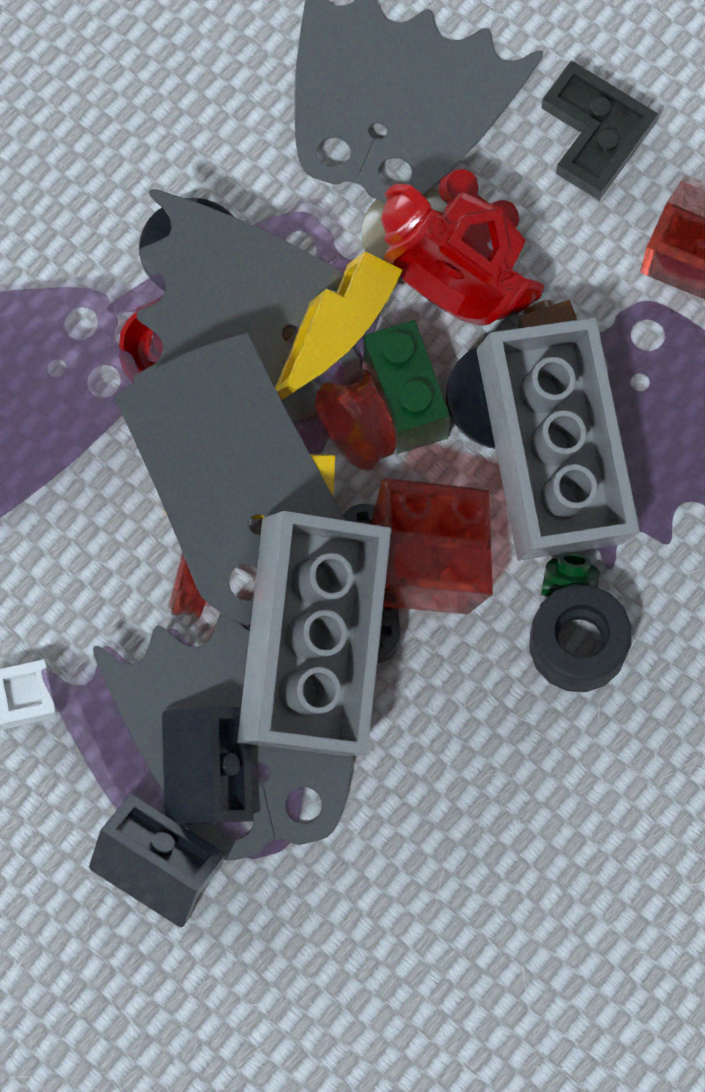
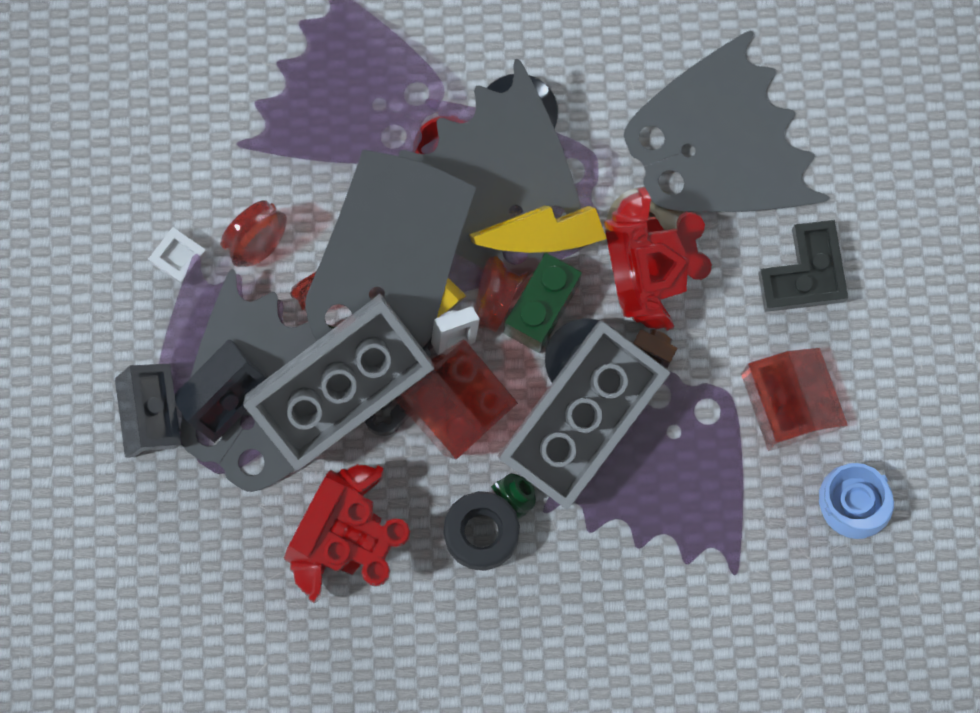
camera: 45 degrees right, 5 degrees up
none -> clear red piece [220,200,287,267]
none -> red piece [284,464,410,604]
none -> white plate [431,306,479,356]

